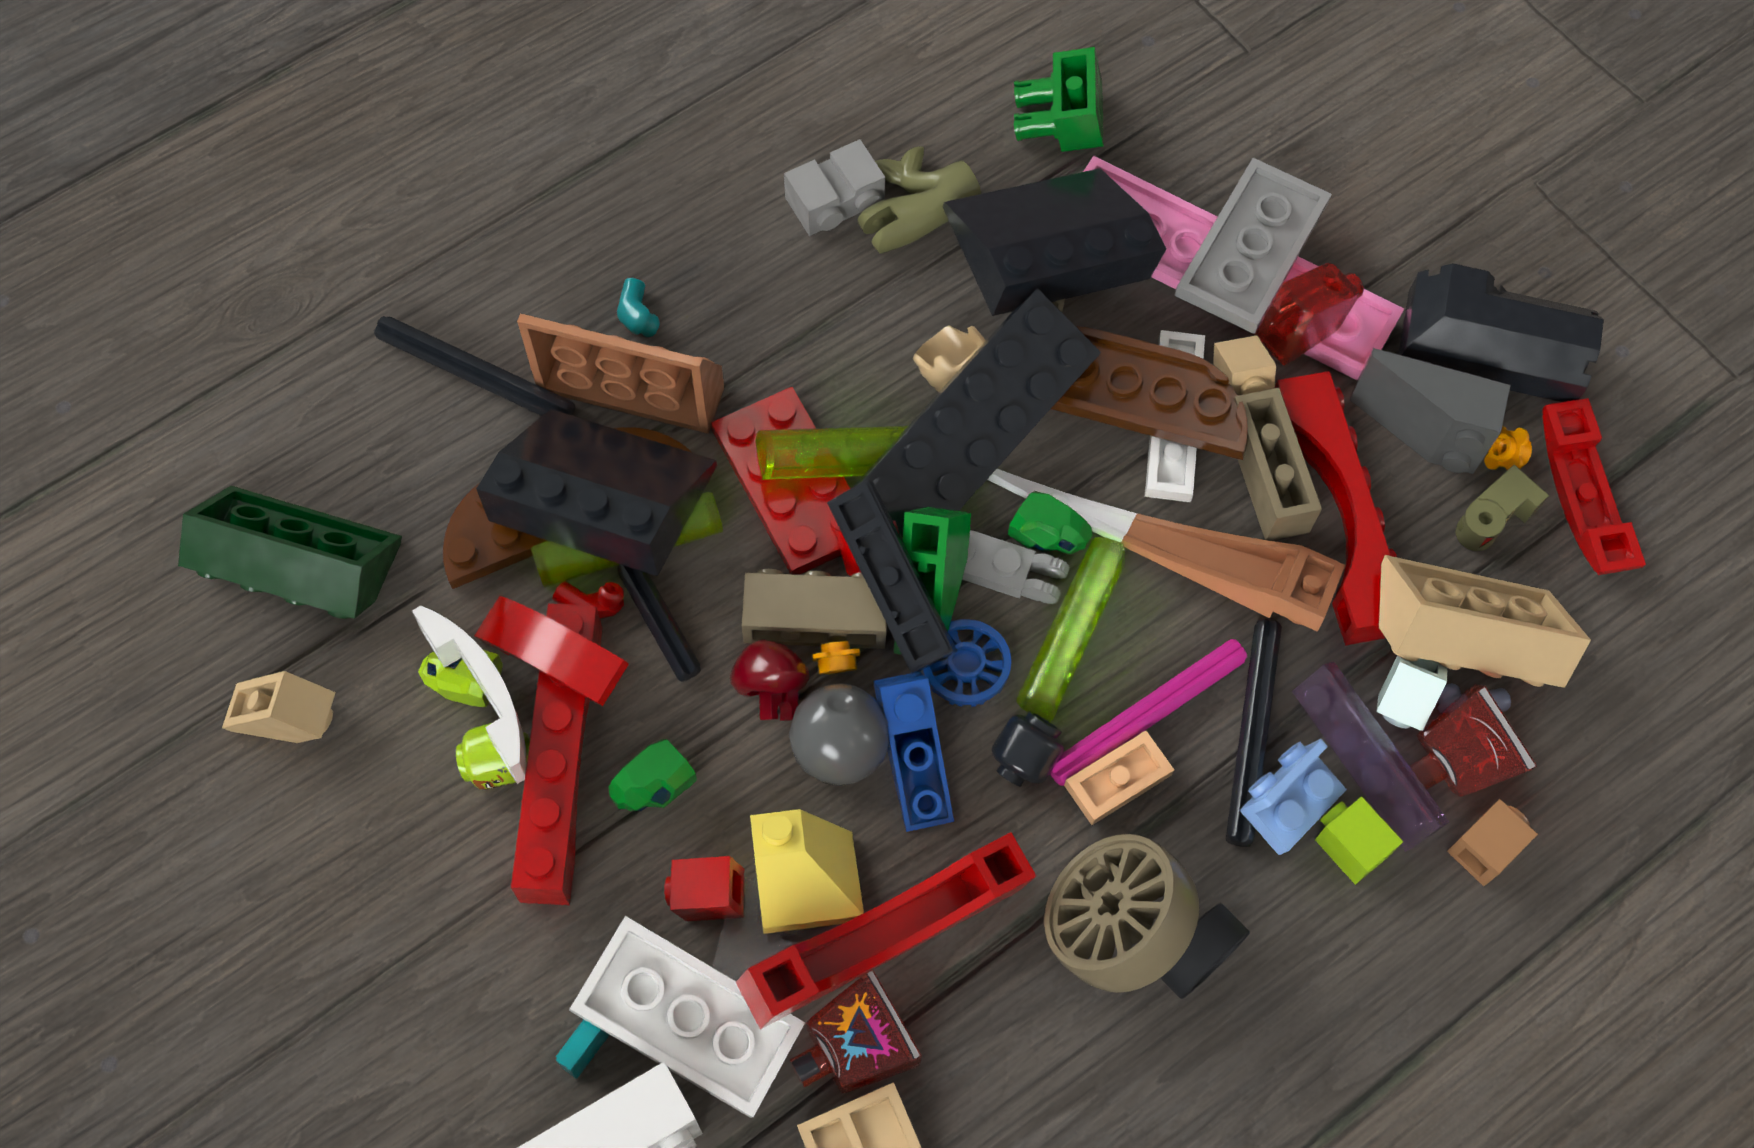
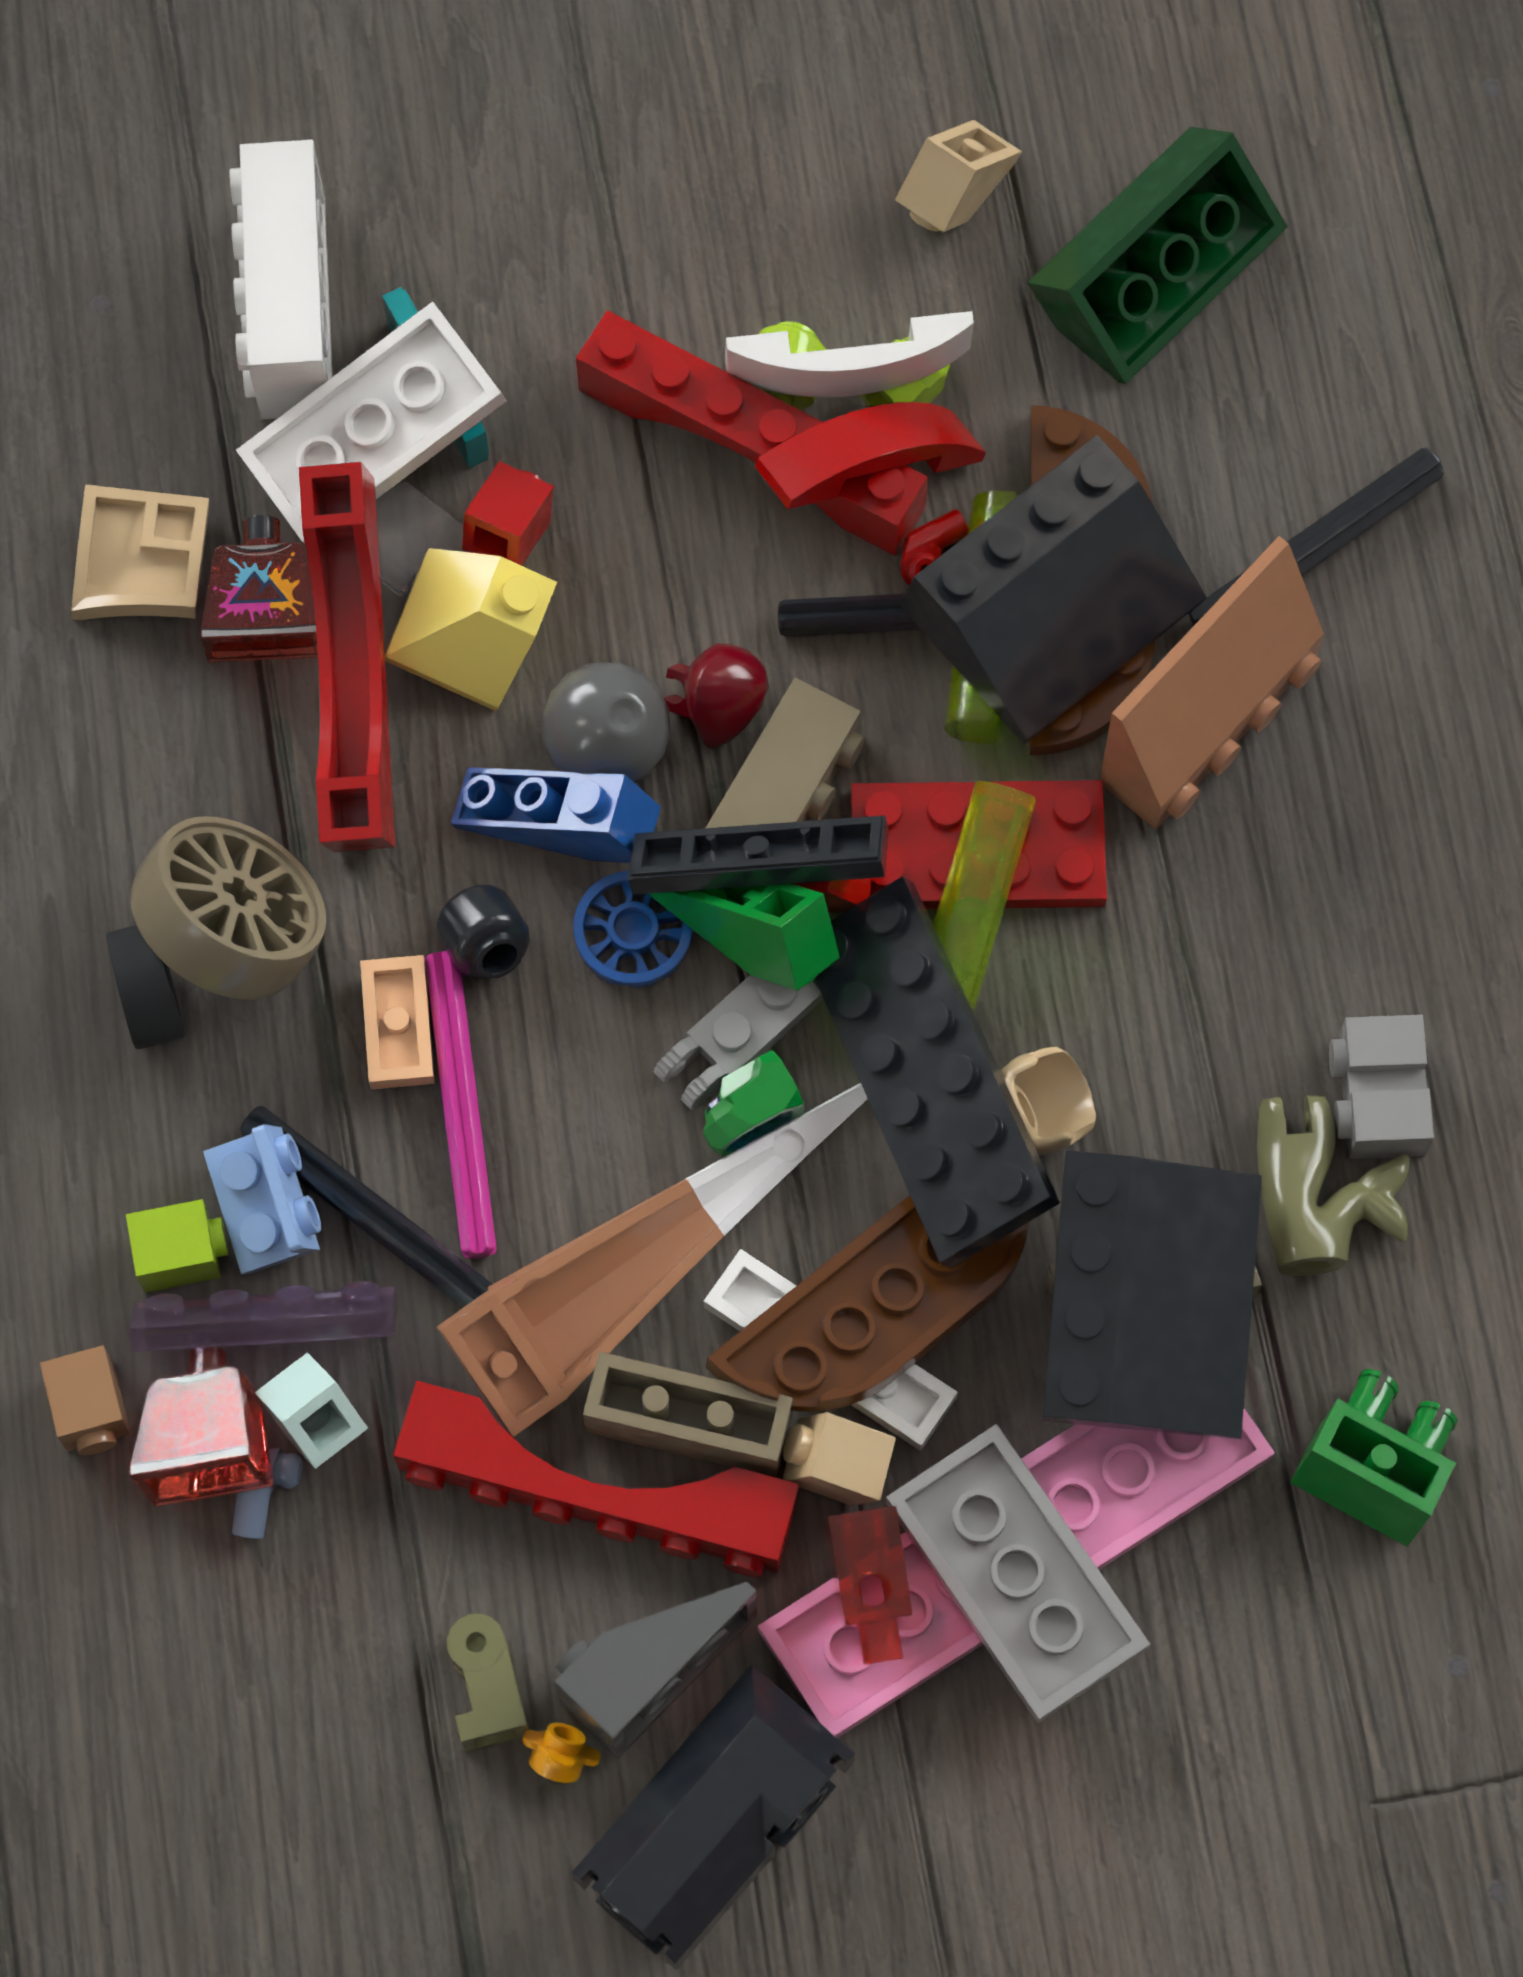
camera: 120 degrees right, 5 degrees up
green rock [608,739,697,811] -> none
teal arm [617,278,660,338] -> none
light orange plate [812,641,860,674] -> none
clear neon green brick [1016,537,1125,722] -> none
tan slope [1379,555,1591,688] -> none
red slope [1542,398,1646,575] -> none

